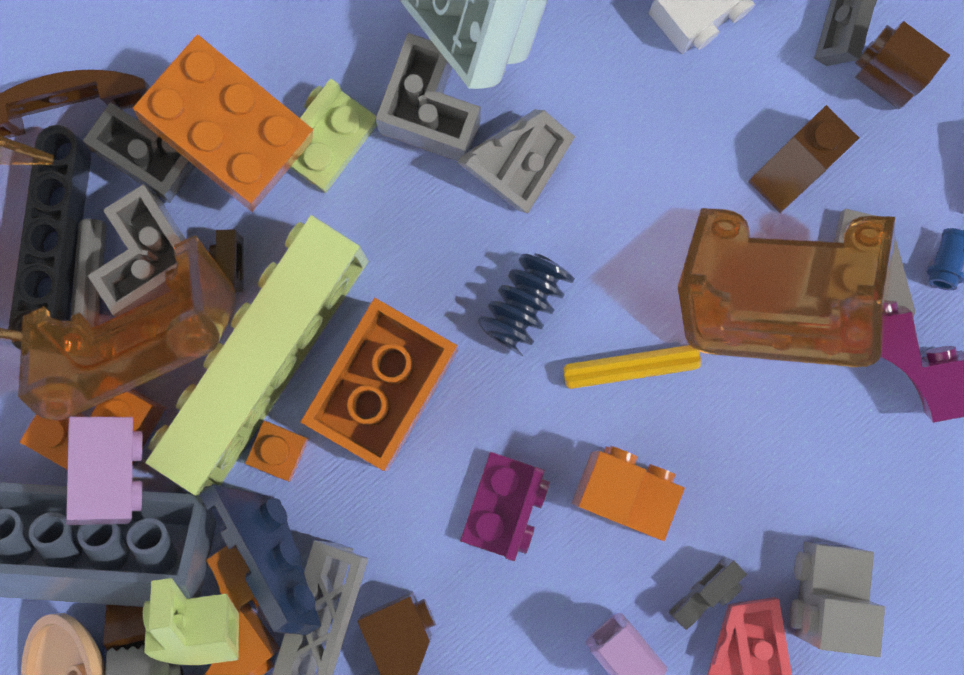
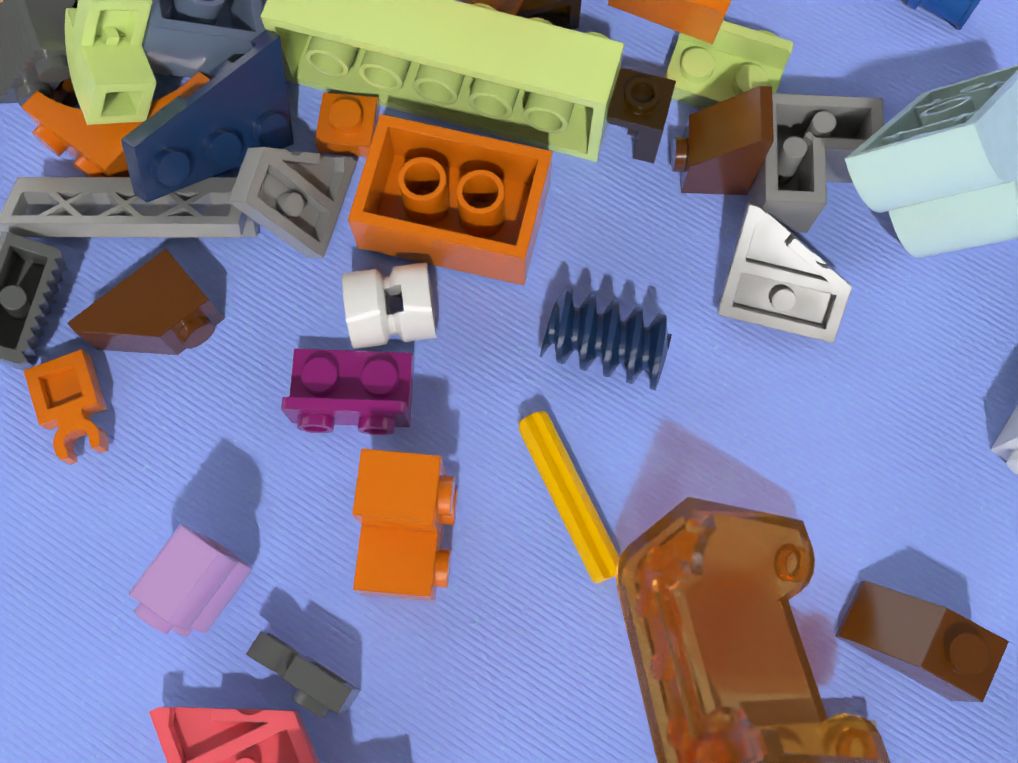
camera: 75 degrees right, 10 degrees down
none -> light grey wing [228,147,357,258]
none -> white wheel [342,262,437,349]
none -> dark brown bracket [607,68,676,163]
none -> reddish brown slope [671,86,774,195]

